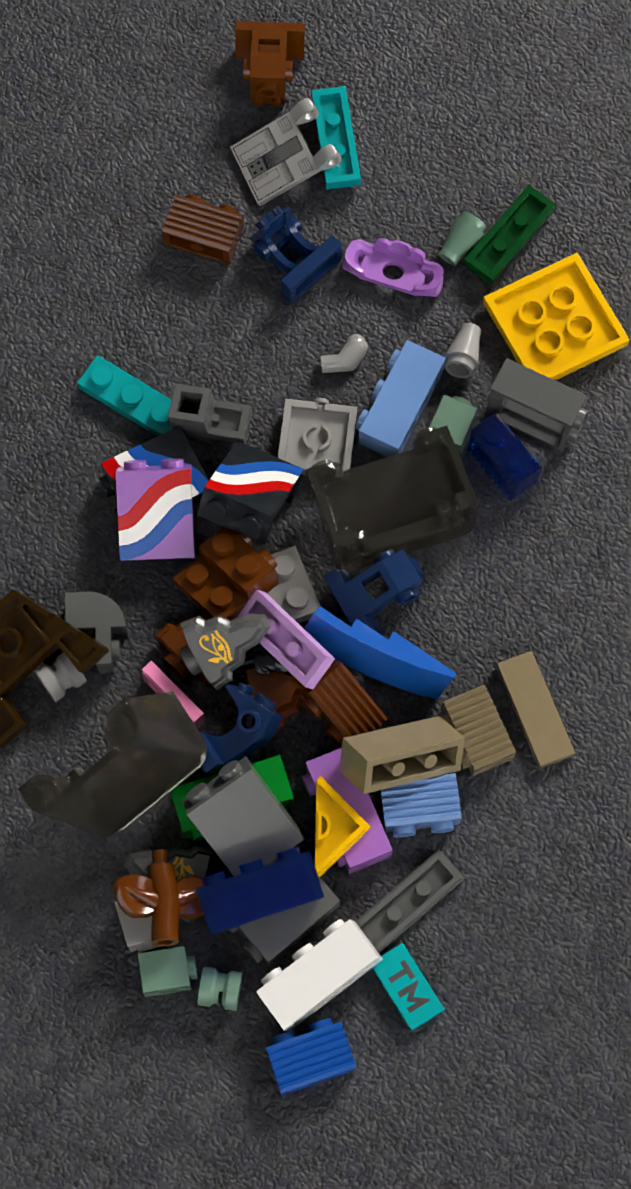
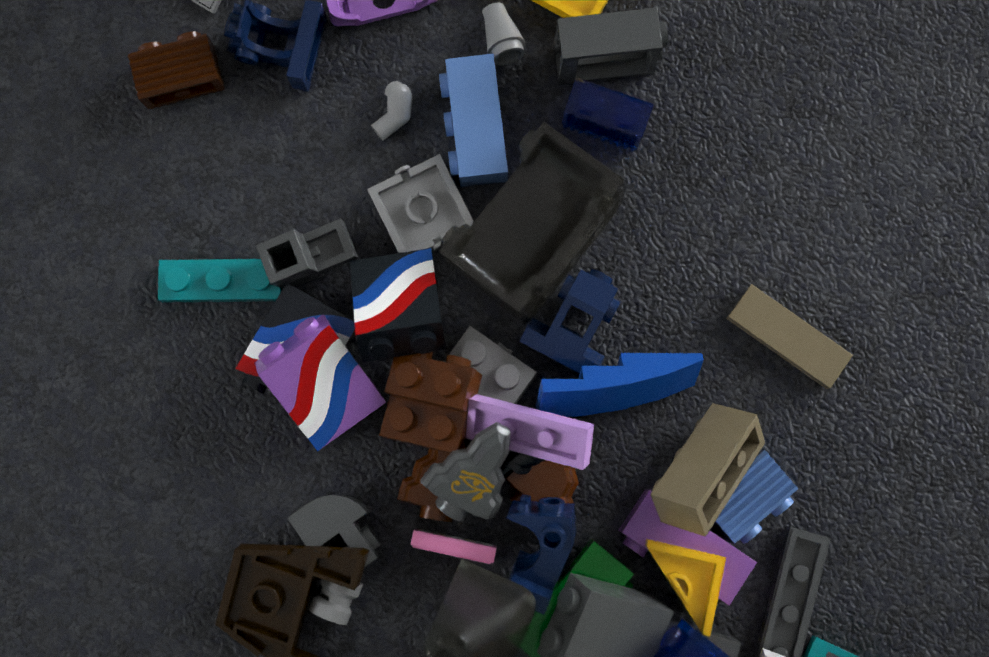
camera: 30 degrees left, 10 degrees up
reddish brown brick [298,660,387,747] -> none
sand green brick [425,395,478,459] -> none
dark tan brick [438,685,516,777] -> none

